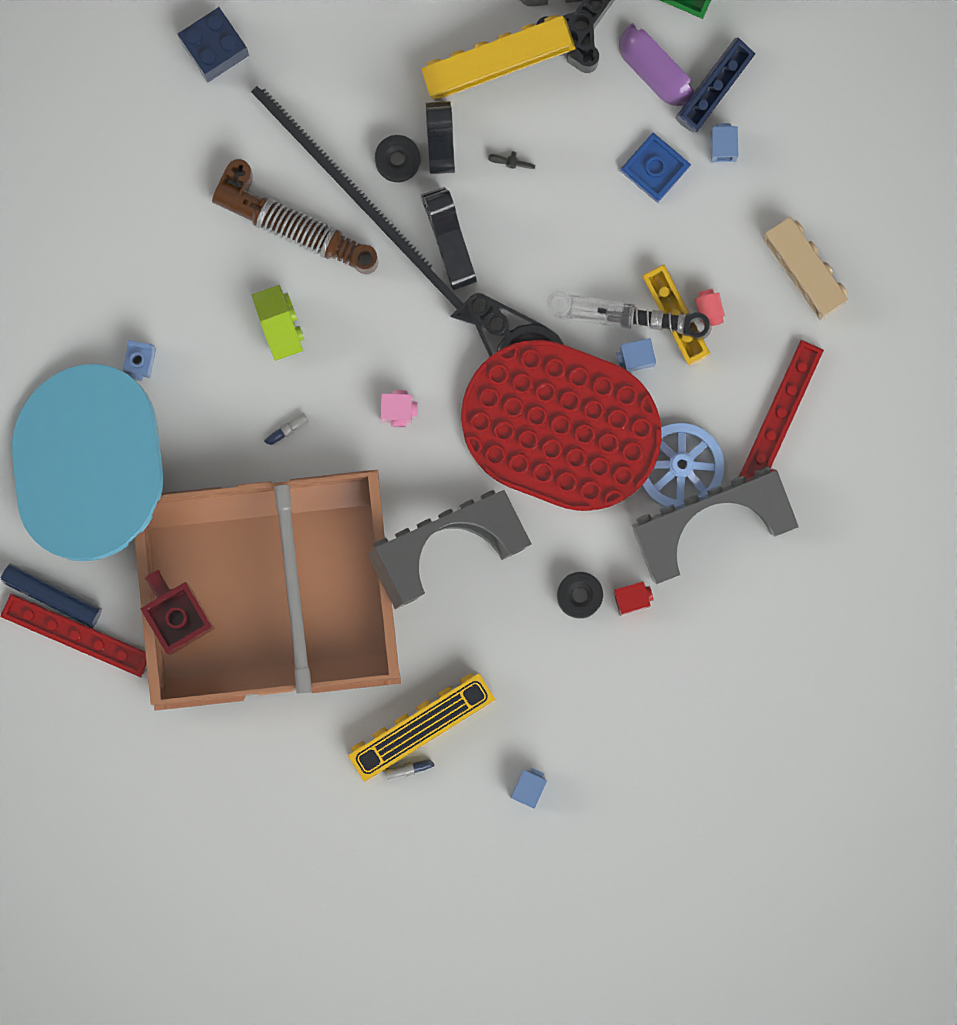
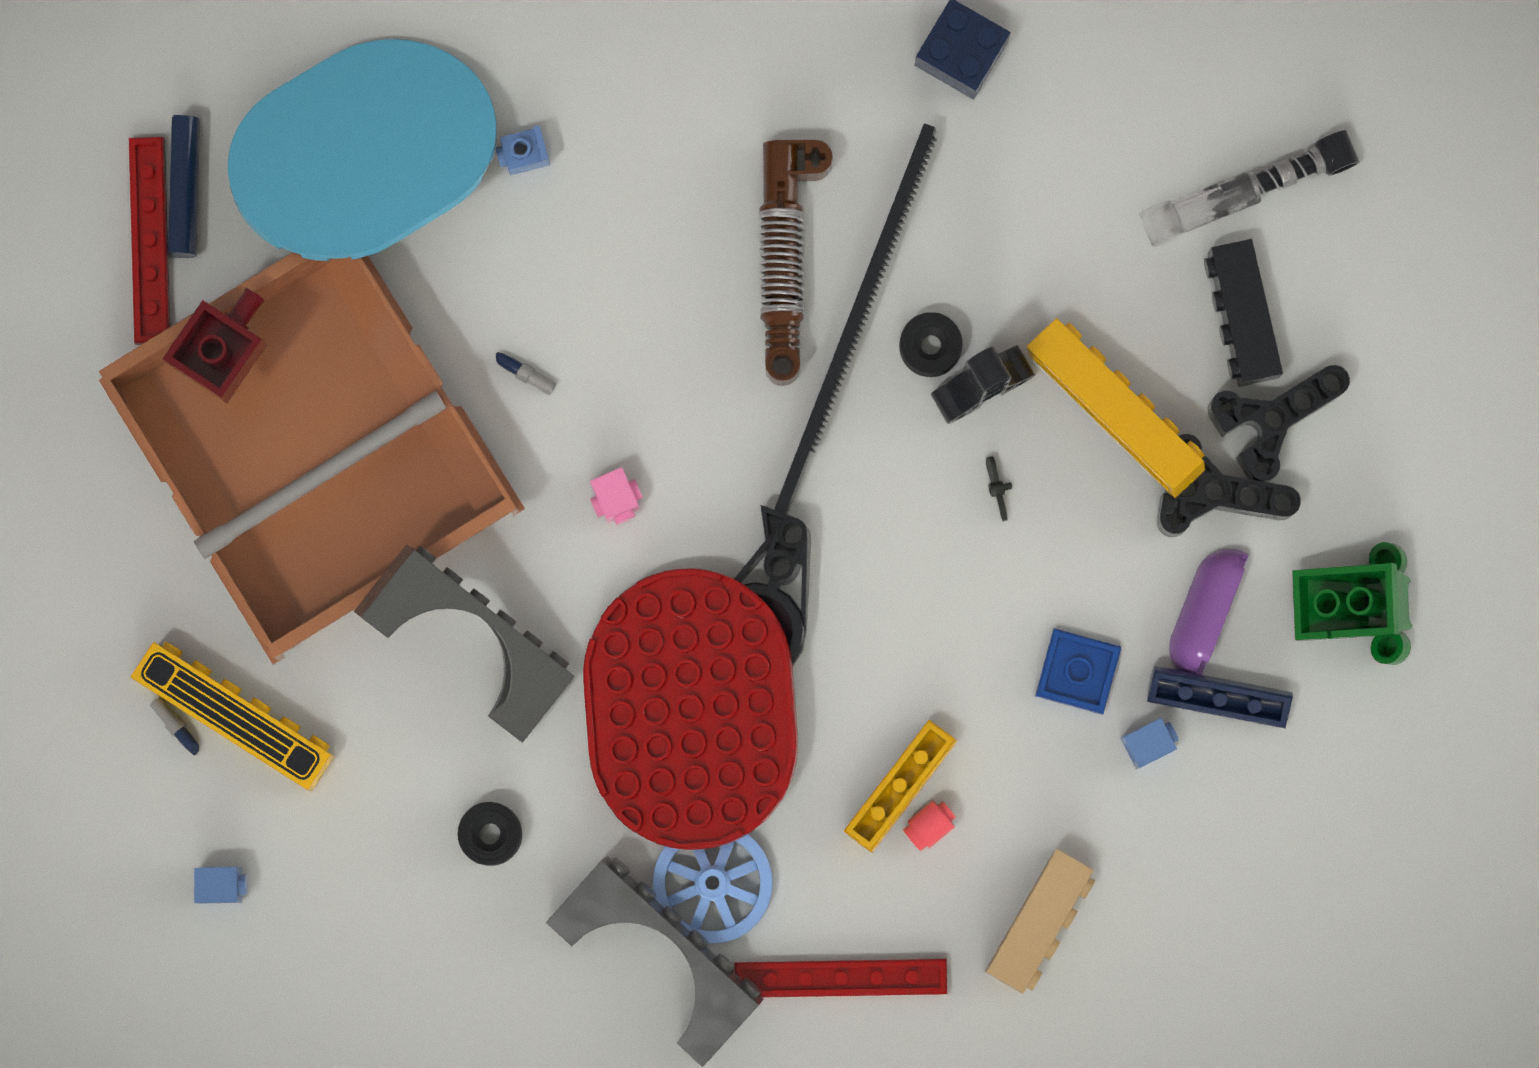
camera: 65 degrees right, 0 degrees up
lime brick [251,284,305,361] -> none
black beam [421,187,477,290] -> none
piece [547,292,712,340] -> none
red brick [613,581,654,616] -> none
medium blue brick [616,338,656,372] -> none

